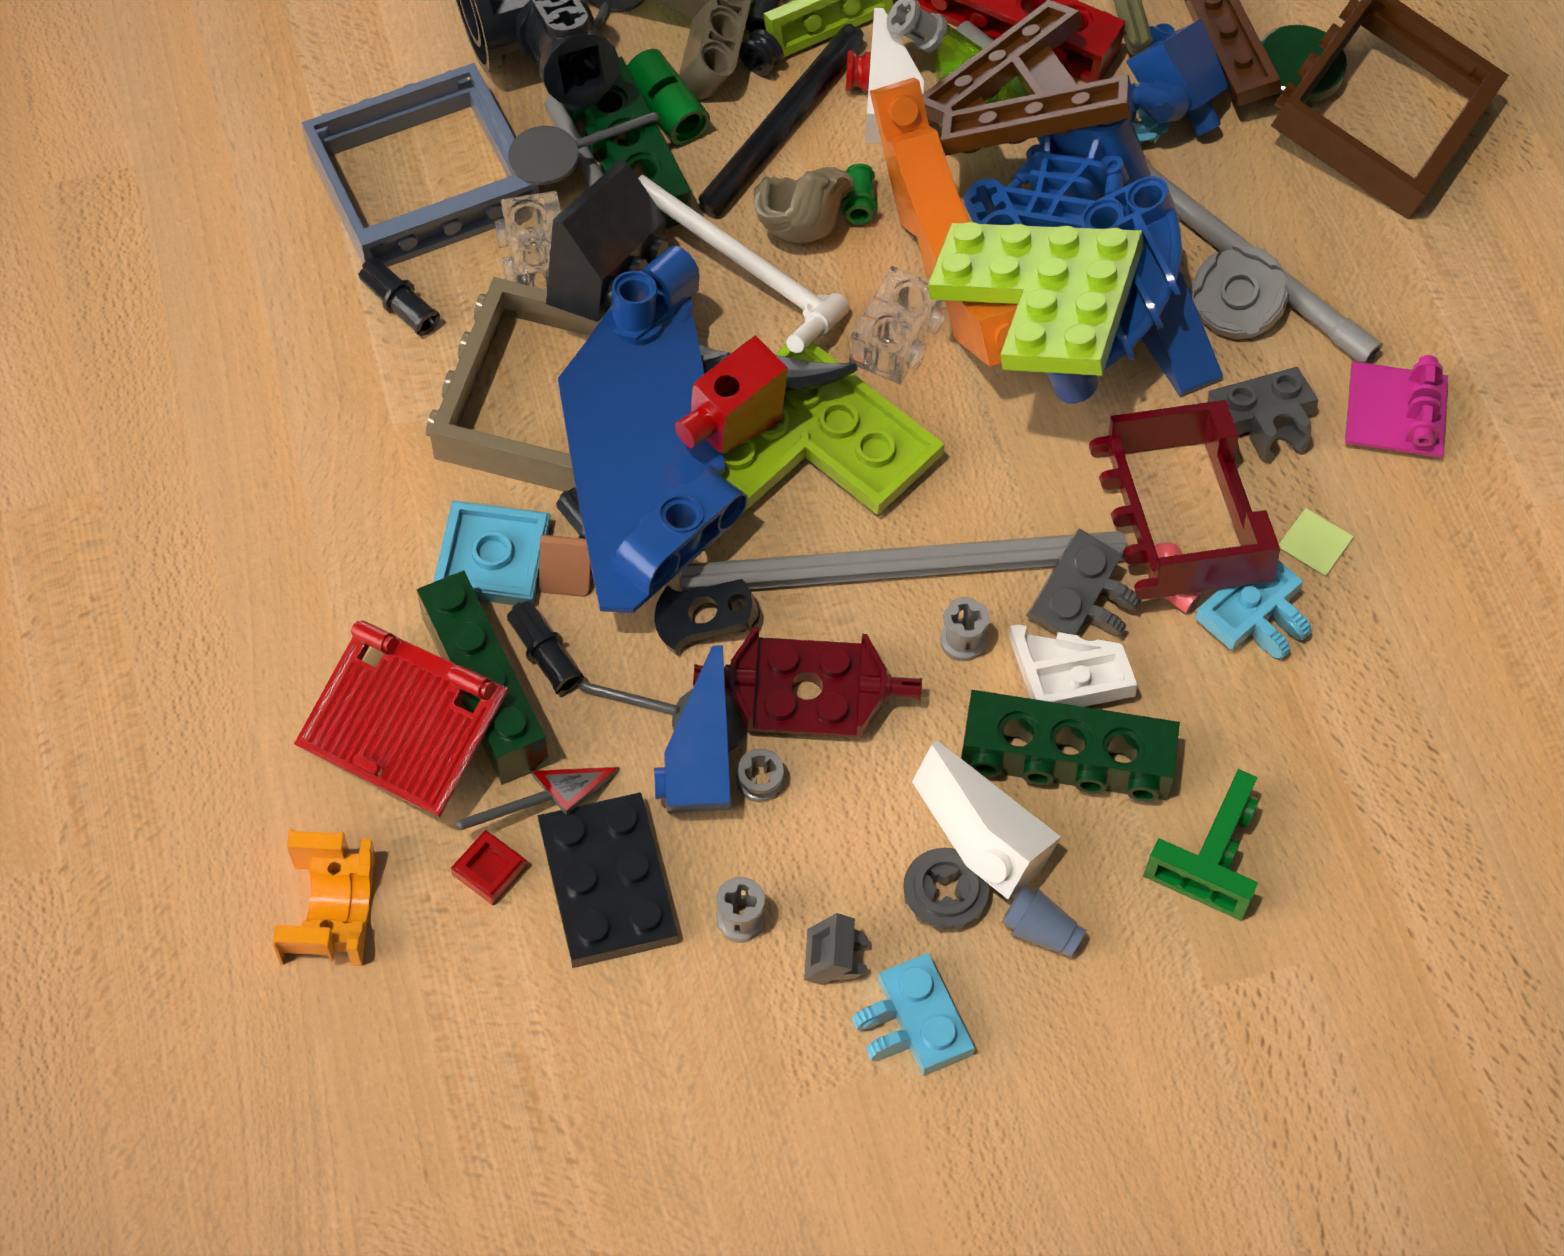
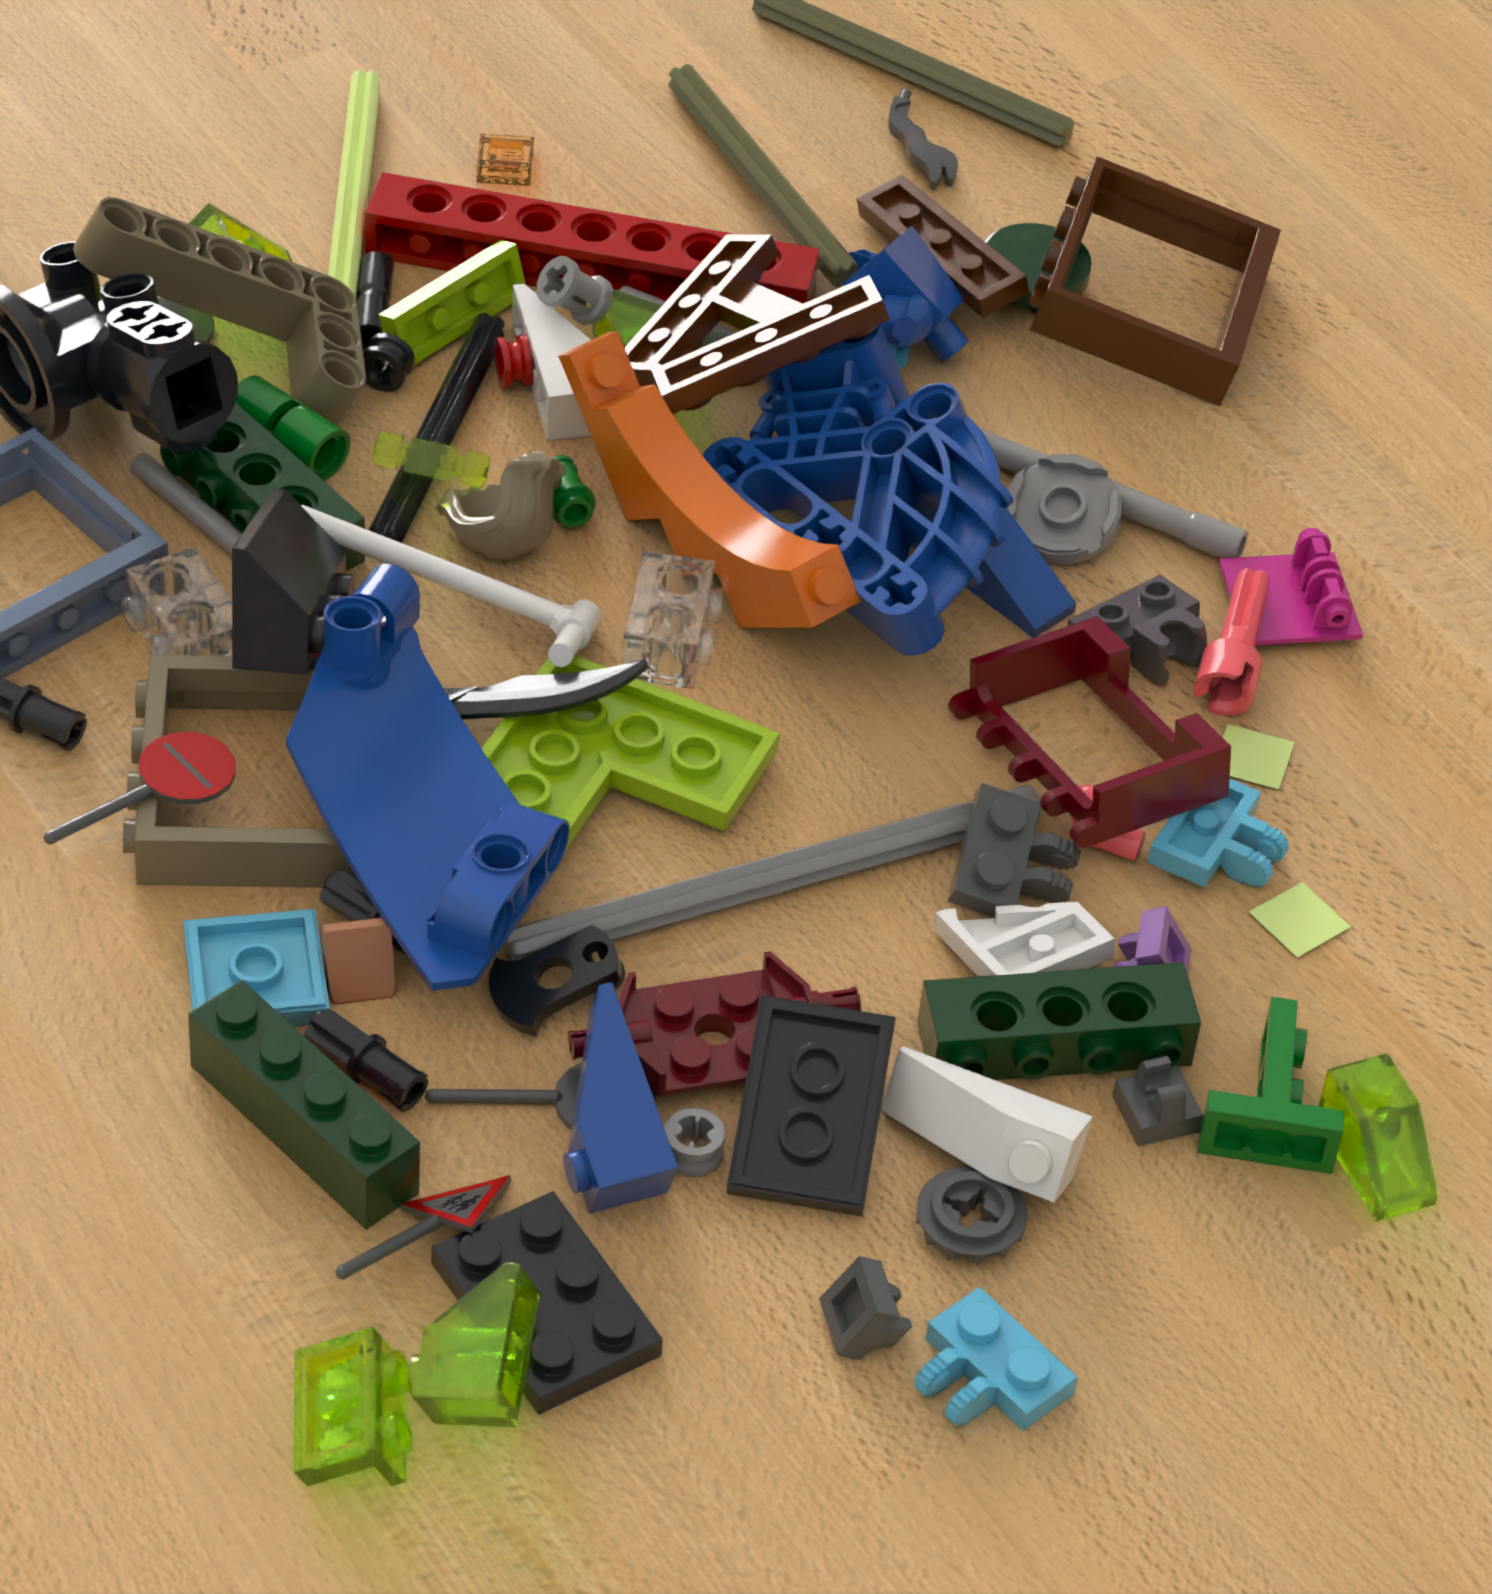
camera: 20 degrees left, 15 degrees down
light orange piece [272,828,376,966] -> none
red window [294,620,508,817] -> none
red tile [451,829,528,906] -> none
dark grey piece [508,112,659,185] -> none
red torso [675,335,788,453] -> none
light grey bush [717,877,765,943] -> none
lime plate [928,222,1143,376] -> none
light grey bush [940,597,990,661] -> none
sand blue cone [1002,886,1086,958] -> none
none -> red piece [43,732,236,845]
none -> clear neon green bracket [293,1326,413,1487]
none -> clear neon green axle [373,431,491,489]
none -> clear neon green slope [408,1263,540,1427]
none -> black tile [727,995,896,1217]
none -> dark grey tile [1112,1056,1203,1147]
none -> medium lavender tile [1114,906,1192,975]
none -> coral piece [1193,567,1270,716]
none -> yellowish green sticker [1248,882,1351,958]
none -> clear neon green slope [1318,1053,1438,1222]

